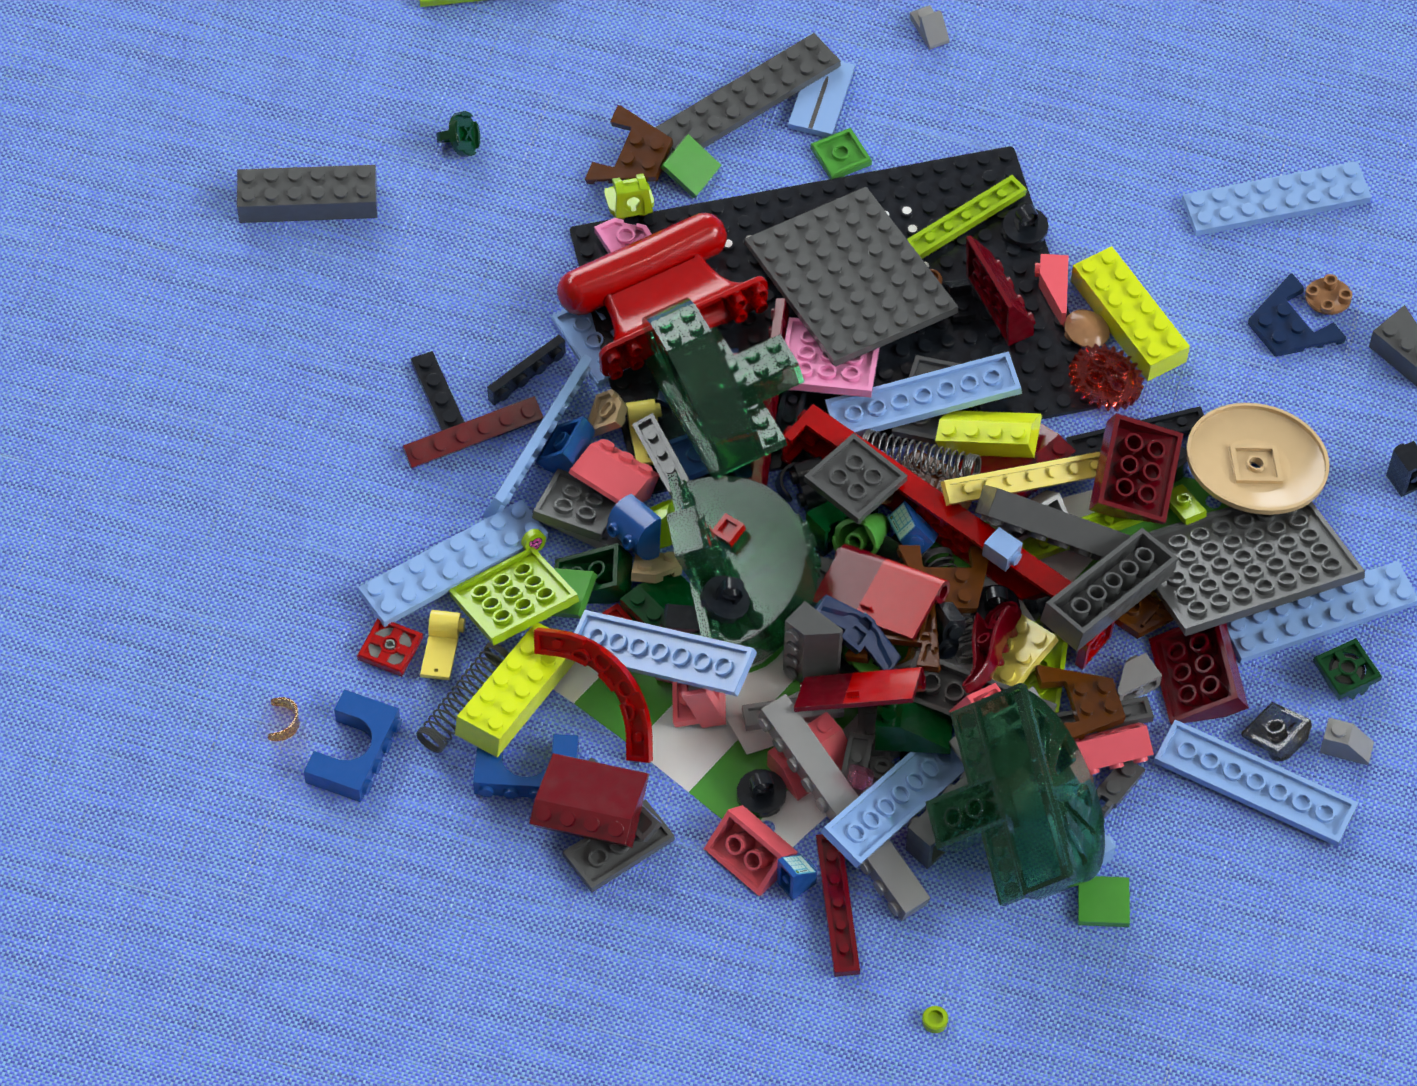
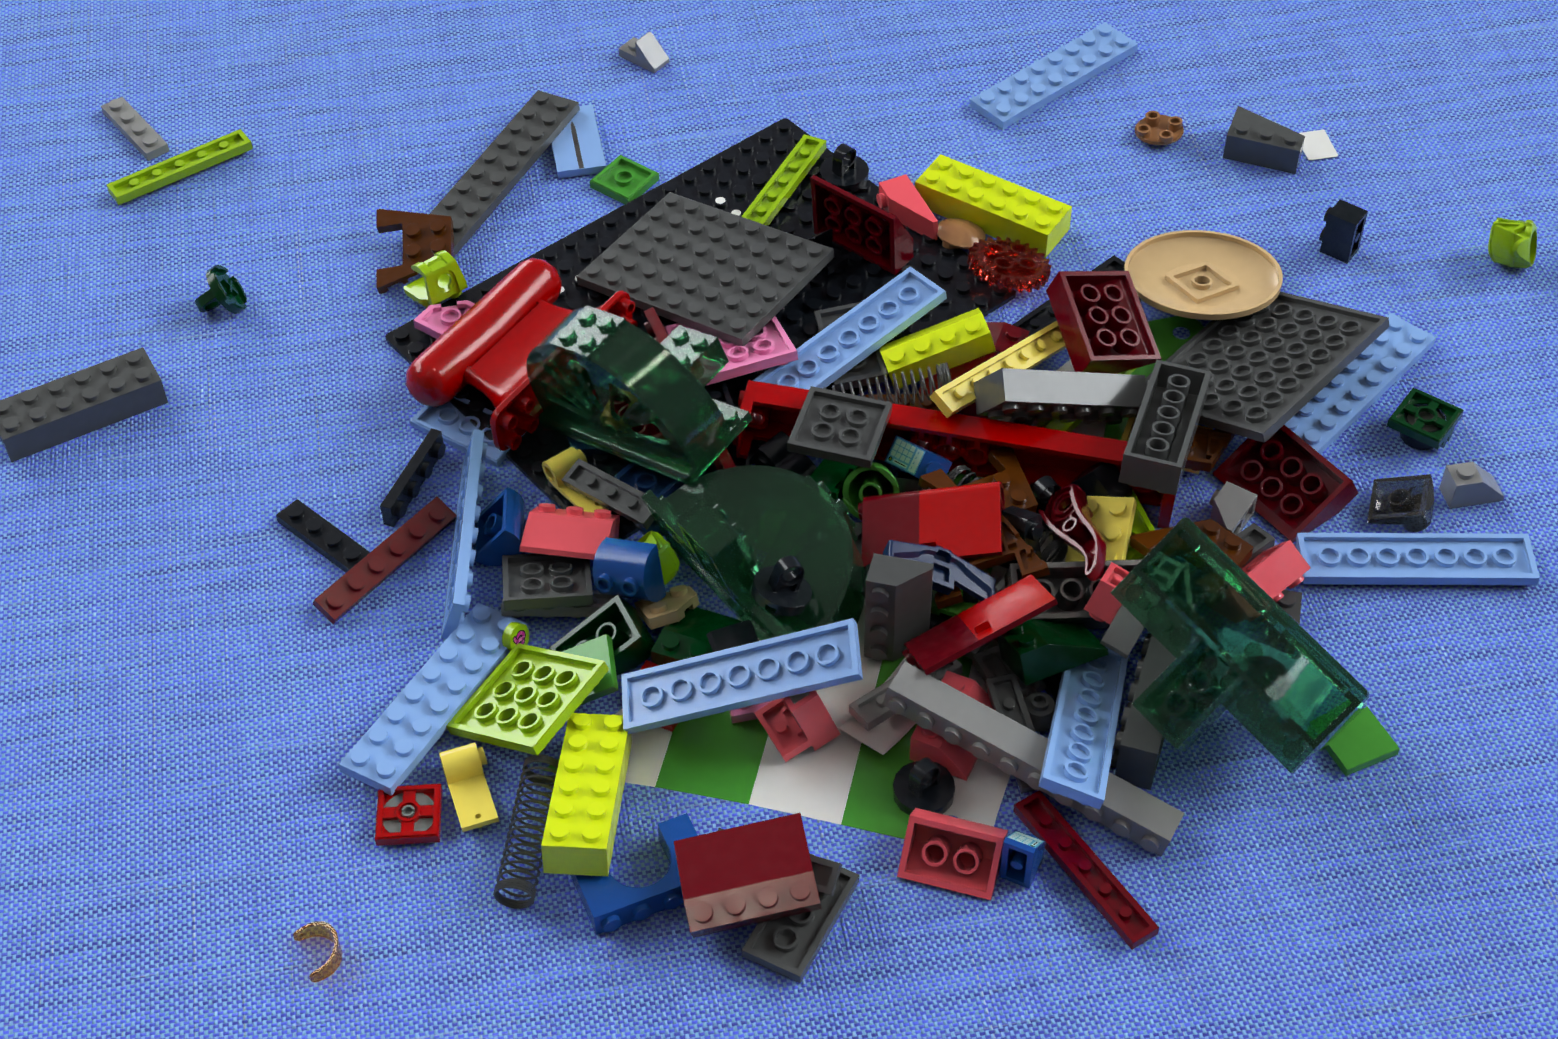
camera: 25 degrees left, 10 degrees down
blue arch [304,689,402,802] -> none
red plate [534,627,653,763] -> none
tan plate [588,389,628,437] -> none
bright green tile [660,134,721,198] -> none
plate [711,513,746,547] -> none
clear pink plate [847,764,874,790] -> none
lime tile [922,1006,948,1033] -> none
light blue brick [982,527,1023,572] -> none
lime plate [1169,484,1207,525] -> none
dark blue wing [1248,273,1346,357] -> none

